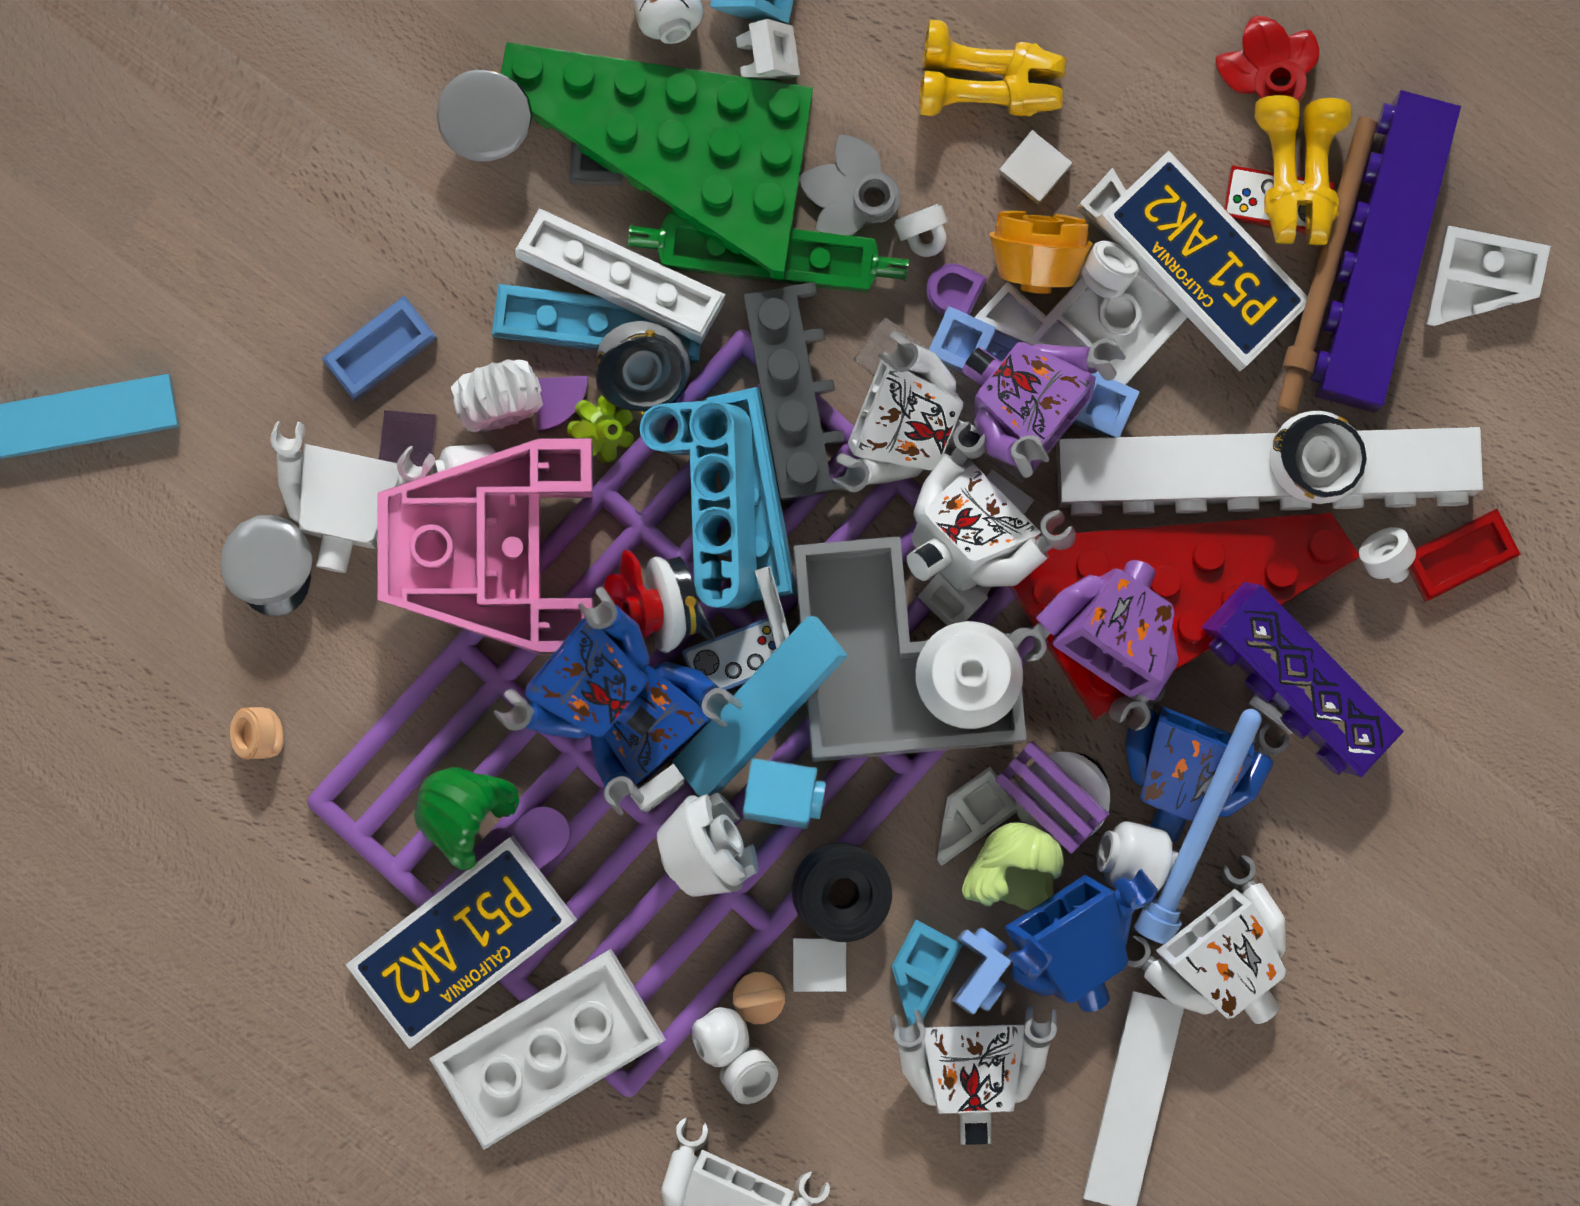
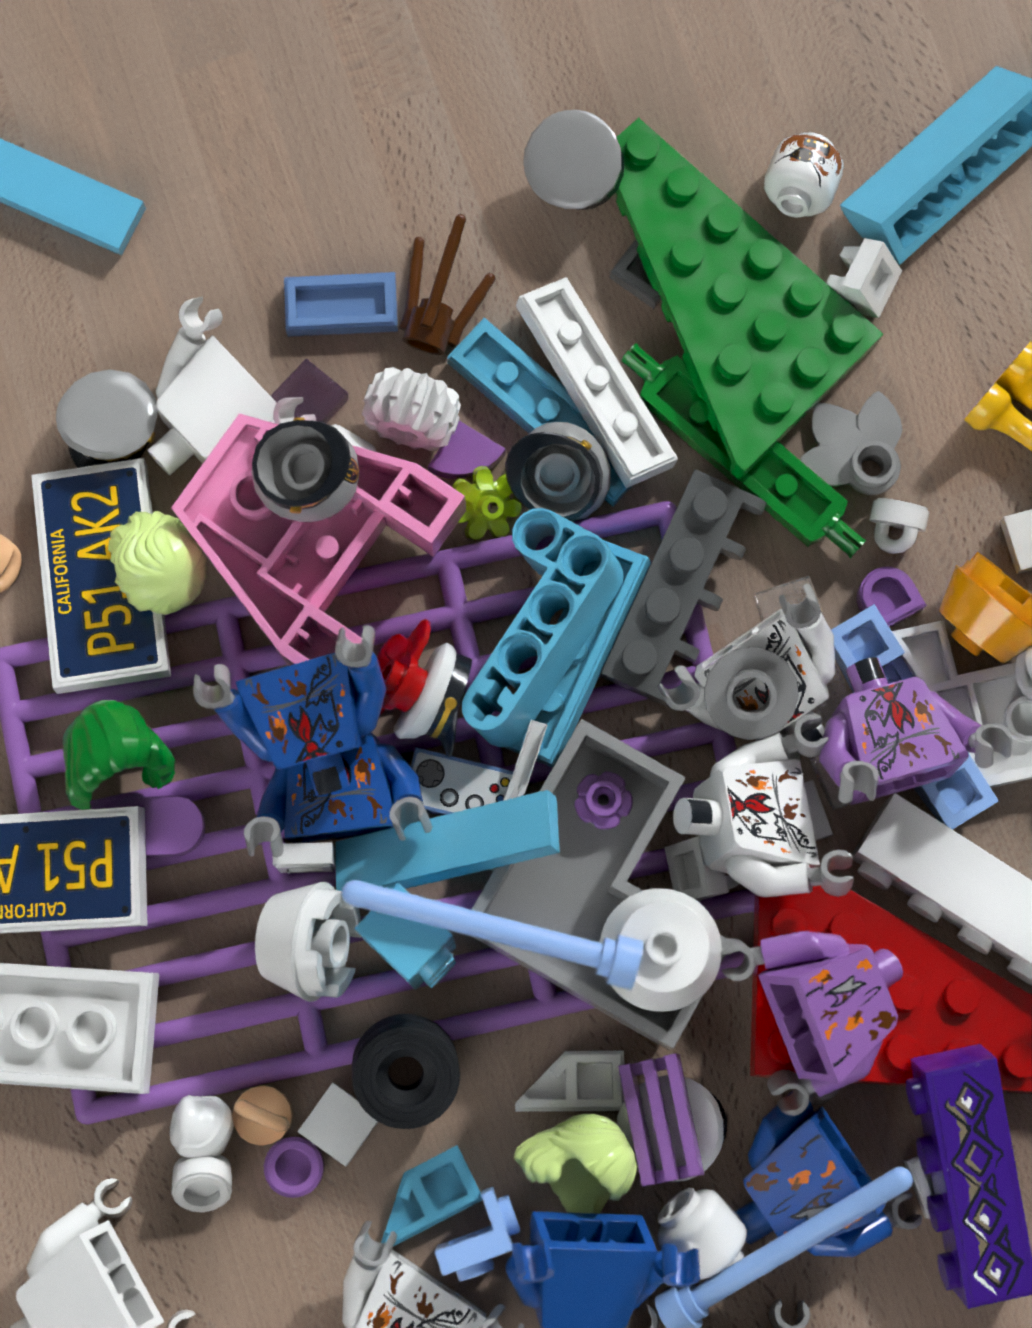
camera: 35 degrees right, 5 degrees down
none -> tile [31,458,171,694]
none -> yellowish green hair [108,511,207,615]
none -> light grey piece [251,417,360,522]
none -> medium lavender tile [264,1137,325,1198]
none -> light blue piece [342,880,644,990]
none -> reddish brown plant [399,214,495,355]
none -> medium lavender plate [574,771,633,830]
none -> light grey piece [704,647,799,740]

